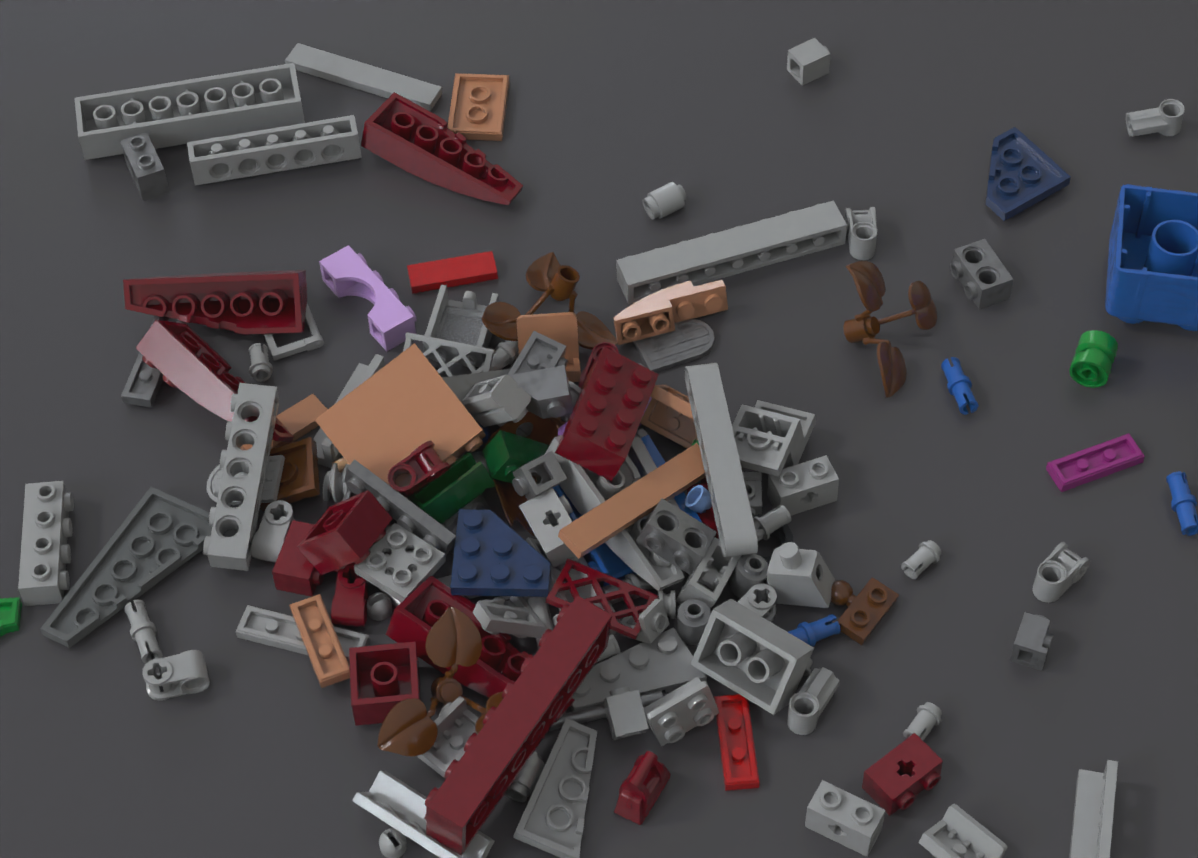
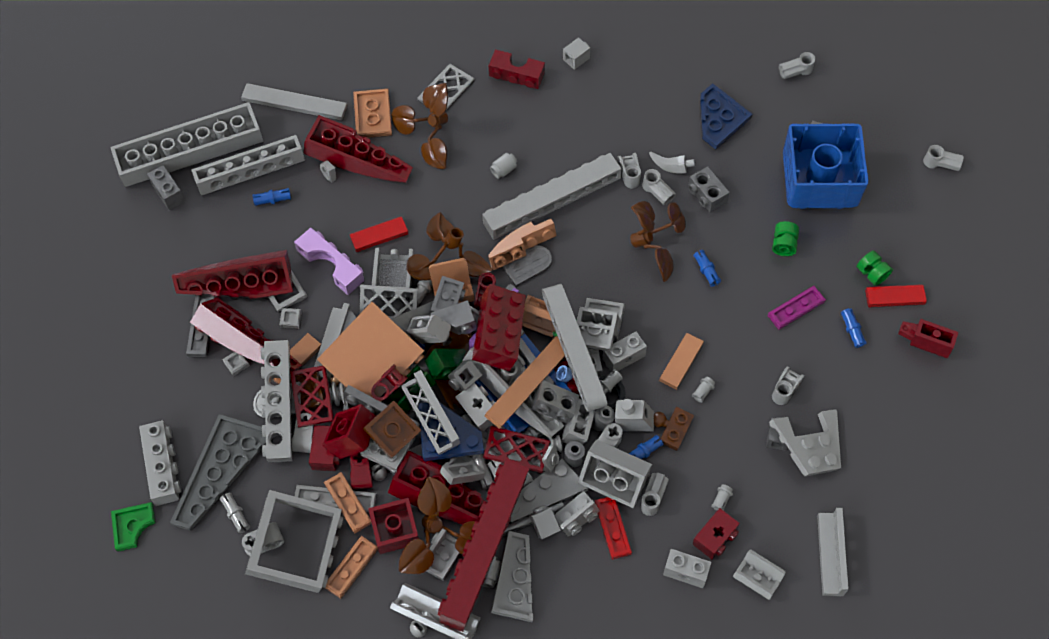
camera: 10 degrees left, 10 degrees up
light grey pin [249,343,273,382] -> none
dark red piece [614,751,671,825] -> none
none -> light grey tile [222,352,250,376]
none -> light grey window [245,490,343,593]
none -> blue pin [253,188,291,206]
none -> light grey tile [279,308,302,329]
none -> dark red window [290,365,334,428]
none -> light grey tile [320,160,336,183]
none -> nougat tile [325,536,378,599]
none -> reddish brown hinge [363,401,421,459]
none -> reddish brown plant [391,83,448,169]
none -> light grey fence [401,370,460,455]
none -> light grey window [417,64,475,110]
none -> dark red arch [488,49,545,89]
none -> light grey piece [642,169,676,205]
none -> light grey bar [649,152,695,174]
none -> nougat tile [659,333,704,390]
none -> light grey wing [769,409,841,476]

